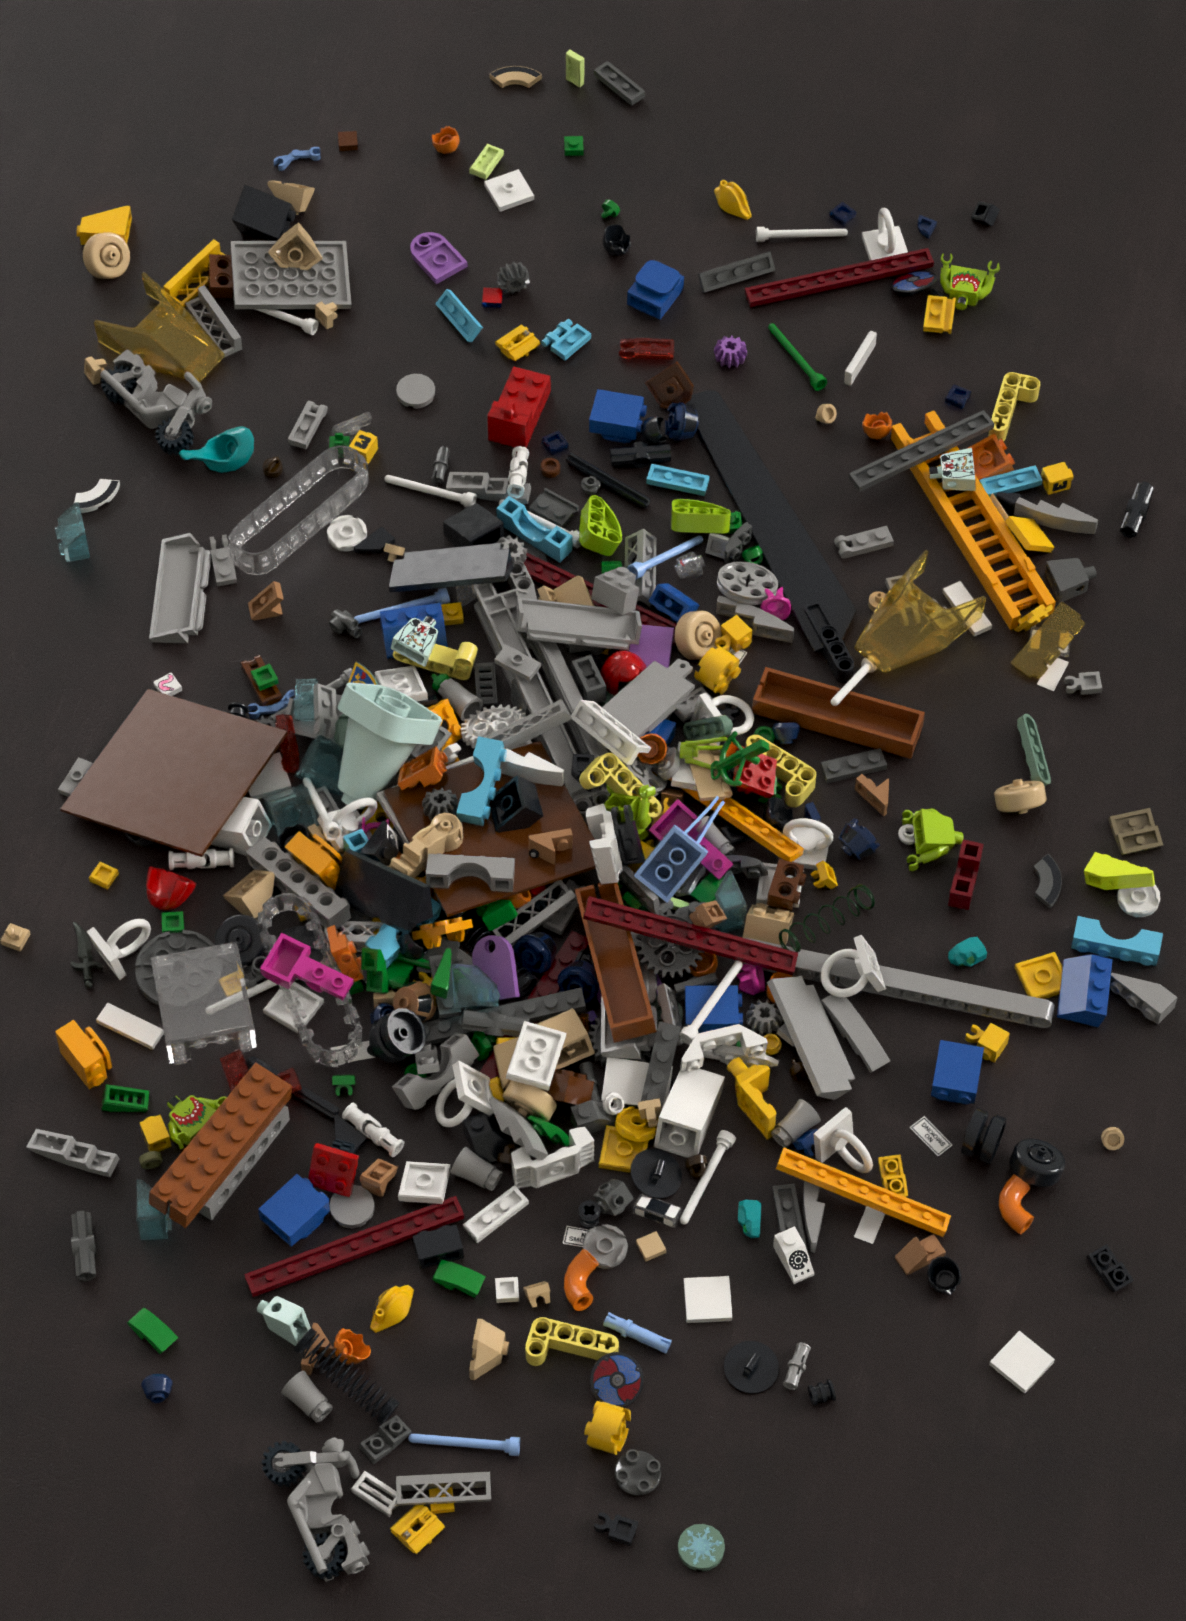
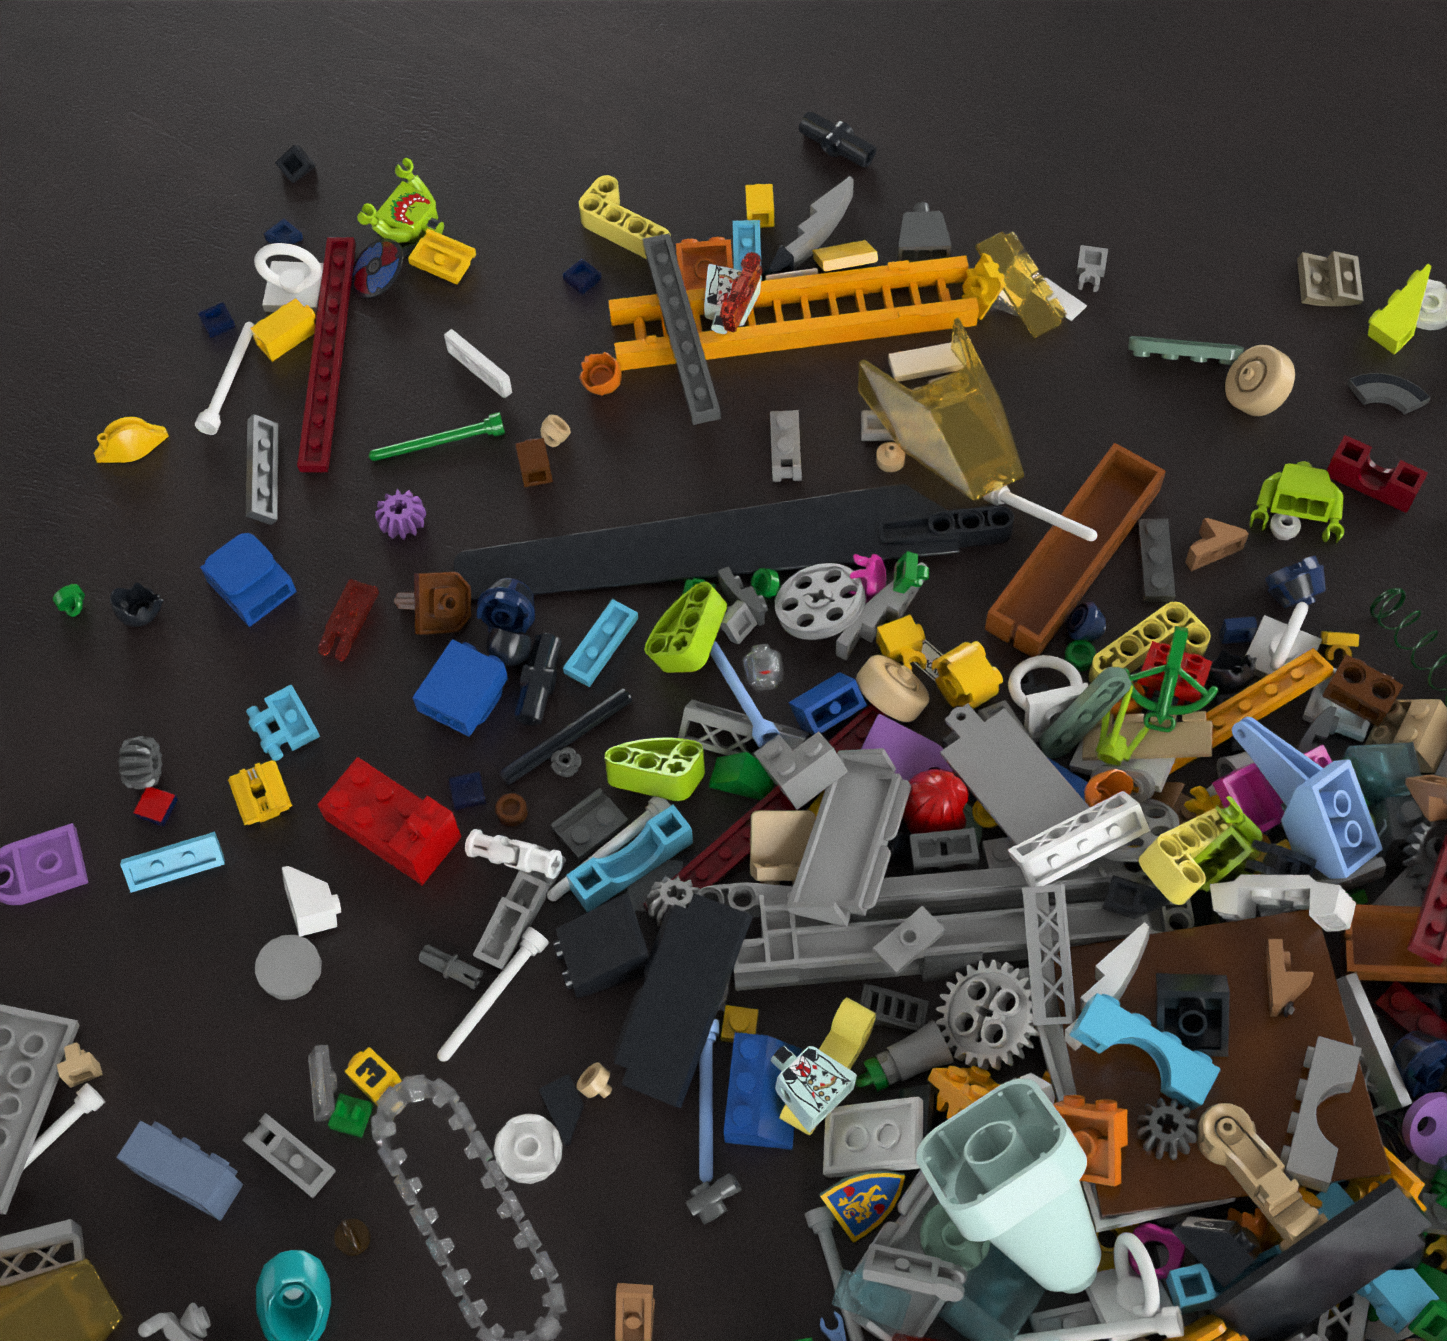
camera: 70 degrees left, 5 degrees up
none -> sand blue brick [116,1121,243,1221]
none -> yellow brick [250,298,316,362]
none -> white slope [282,866,341,937]
none -> reddish brown brick [515,438,553,487]
none -> clear red hinge [720,252,762,333]
none -> green tile [893,551,929,594]

